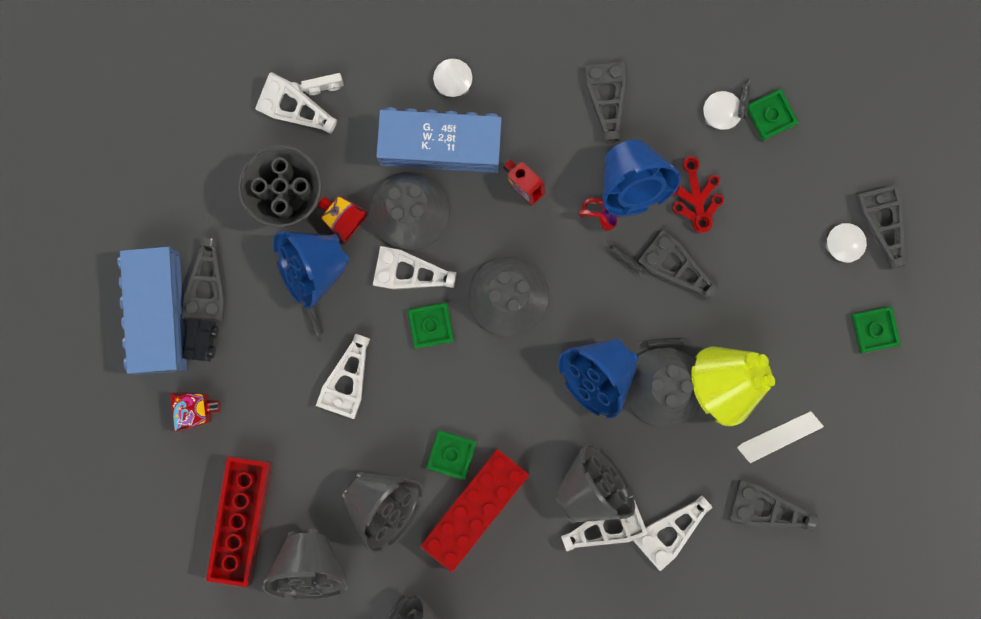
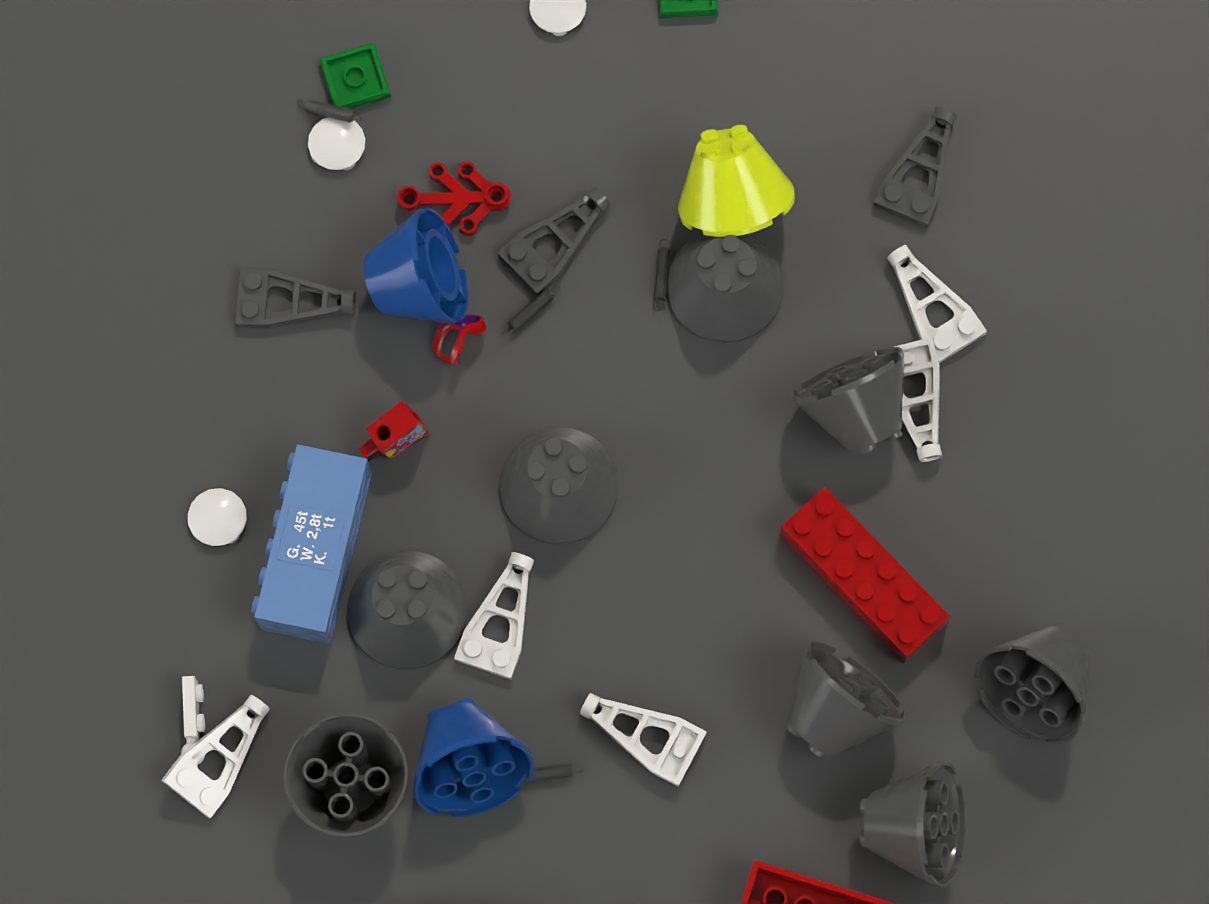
camera: 80 degrees left, 10 degrees down
red torso [318,196,368,244] -> none
green tile [408,302,454,349] -> none
green tile [426,430,477,481] -> none
blue cone [558,338,638,419] -> none
white sticker [737,411,824,463] -> none

